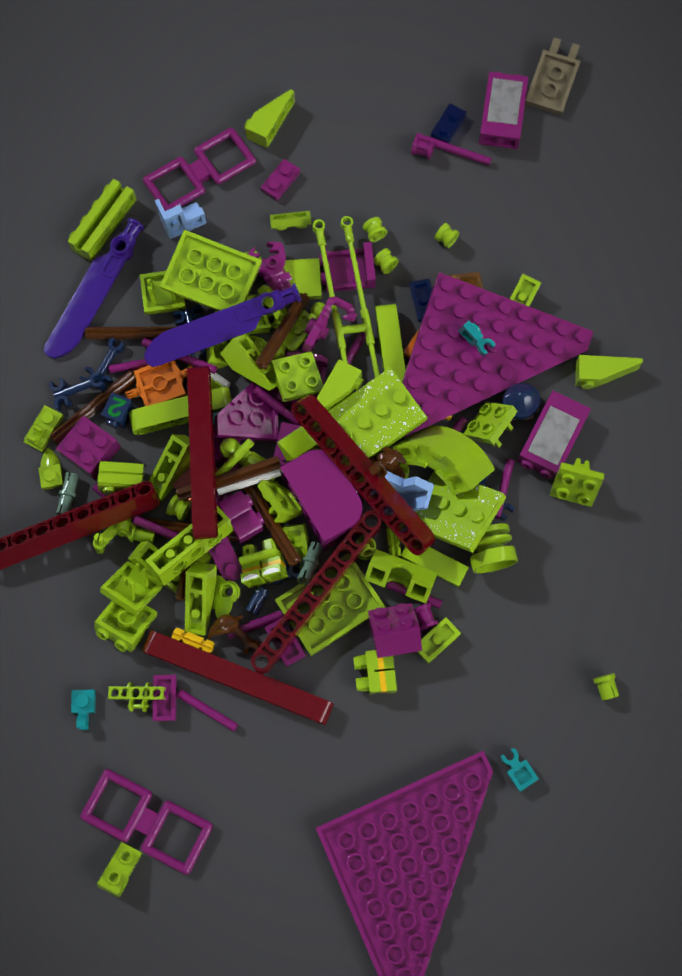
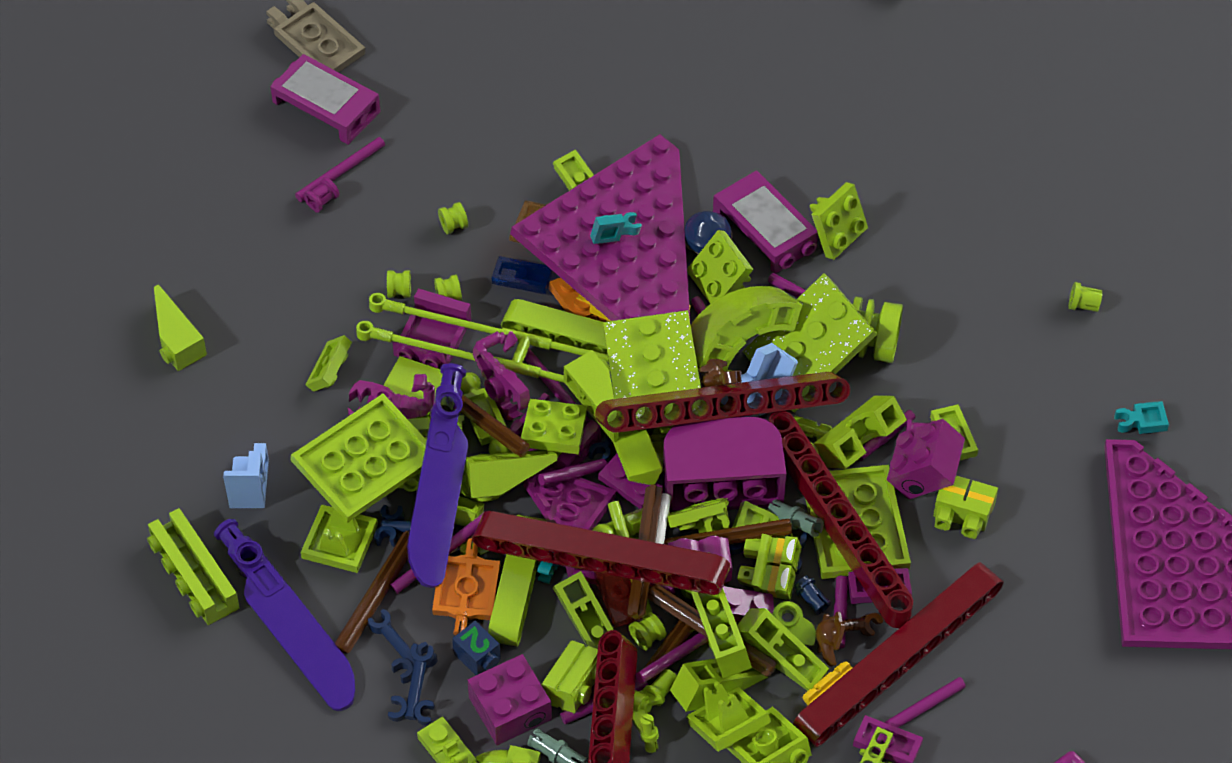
camera: 65 degrees left, 20 degrees down
reddish brown axle [50,371,137,444] -> none
magenta piece [109,359,148,373] -> none
magenta bar [143,127,256,211] -> none
magenta plate [260,159,300,202] -> none
lime tile [400,547,469,588] -> none
clear blue plate [430,103,467,143] -> none
lime slope [575,355,643,389] -> none

